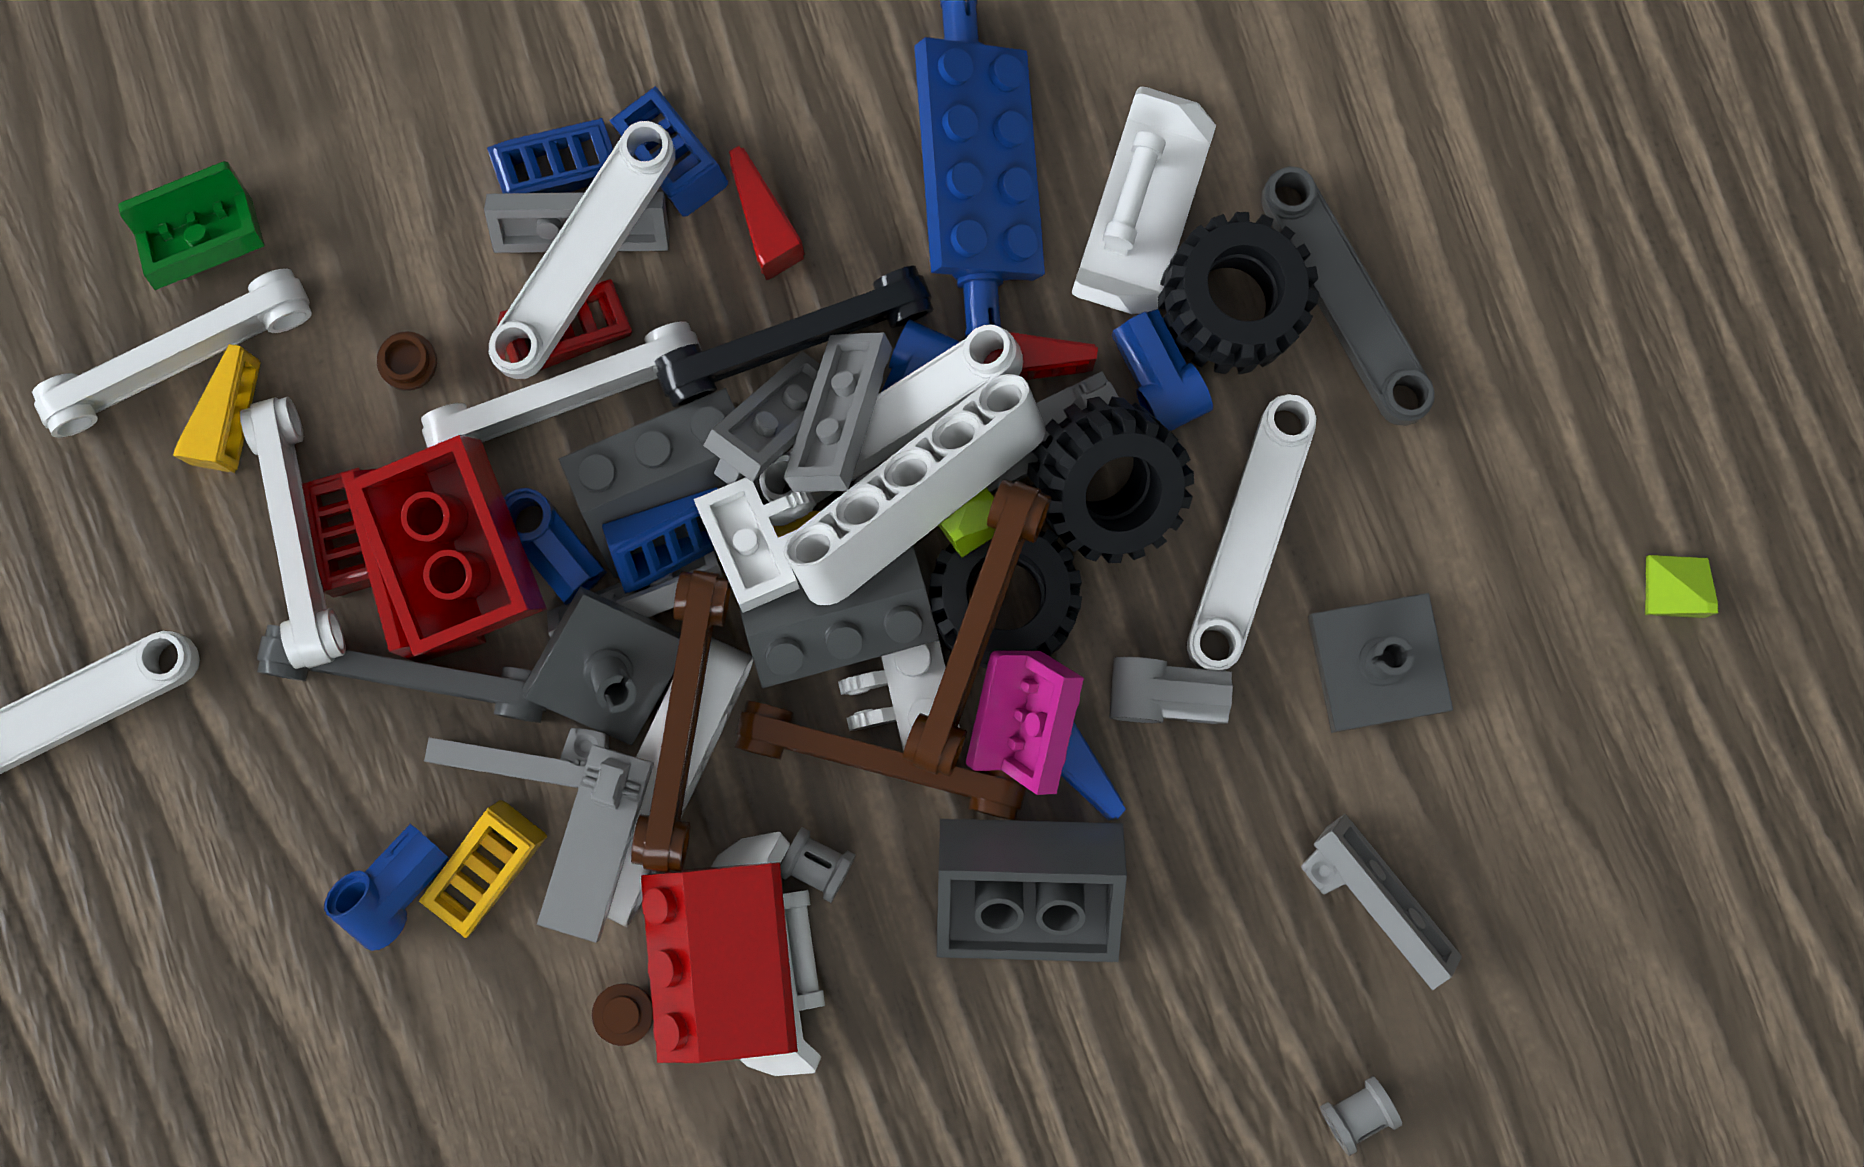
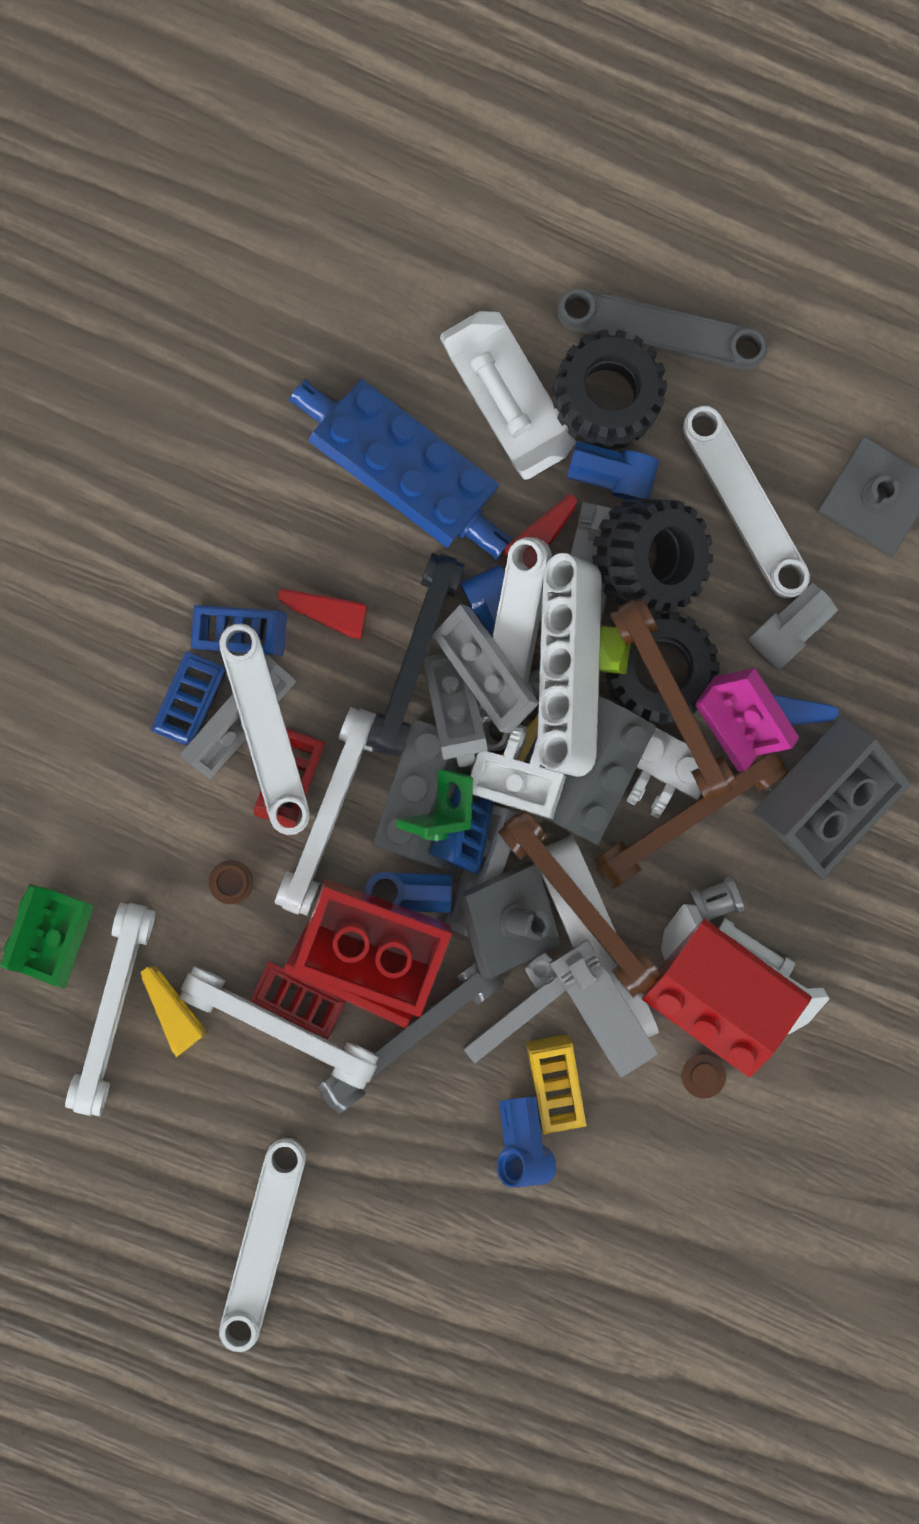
camera: 50 degrees left, 5 degrees up
none -> green bracket [396,769,473,841]

